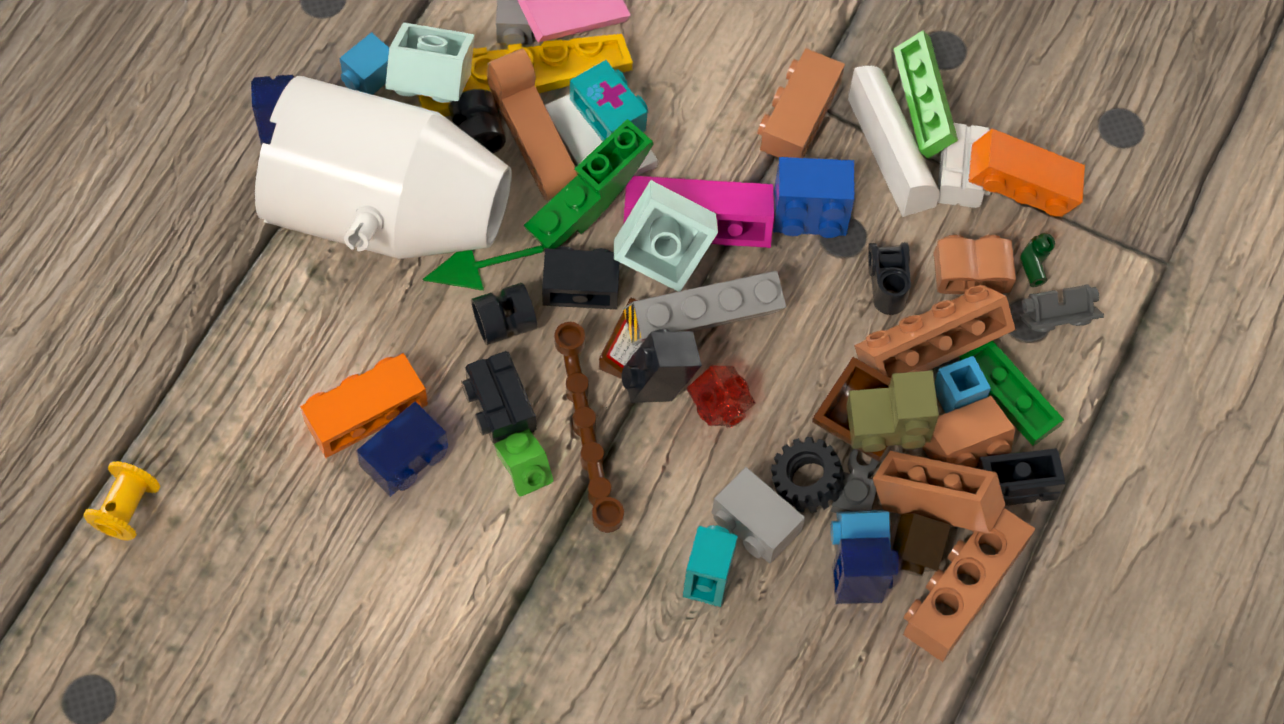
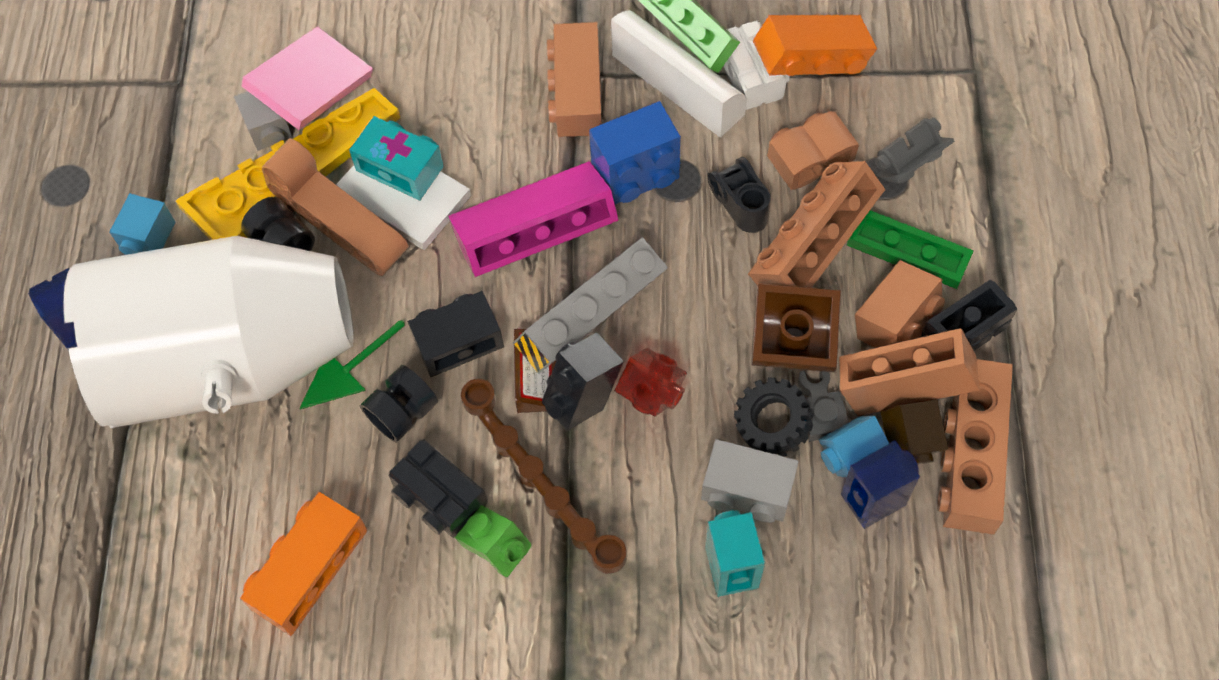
camera: 20 degrees left, 0 degrees up
clear blue brick [356,402,448,497] -> none
light aqua brick [385,22,475,103] -> none
green slope [524,119,654,249] -> none
light aqua brick [614,180,718,292] -> none
olive brick [847,370,939,452] -> none
dark azure brick [934,356,991,414] -> none
dark green arm [1020,233,1055,287] -> none

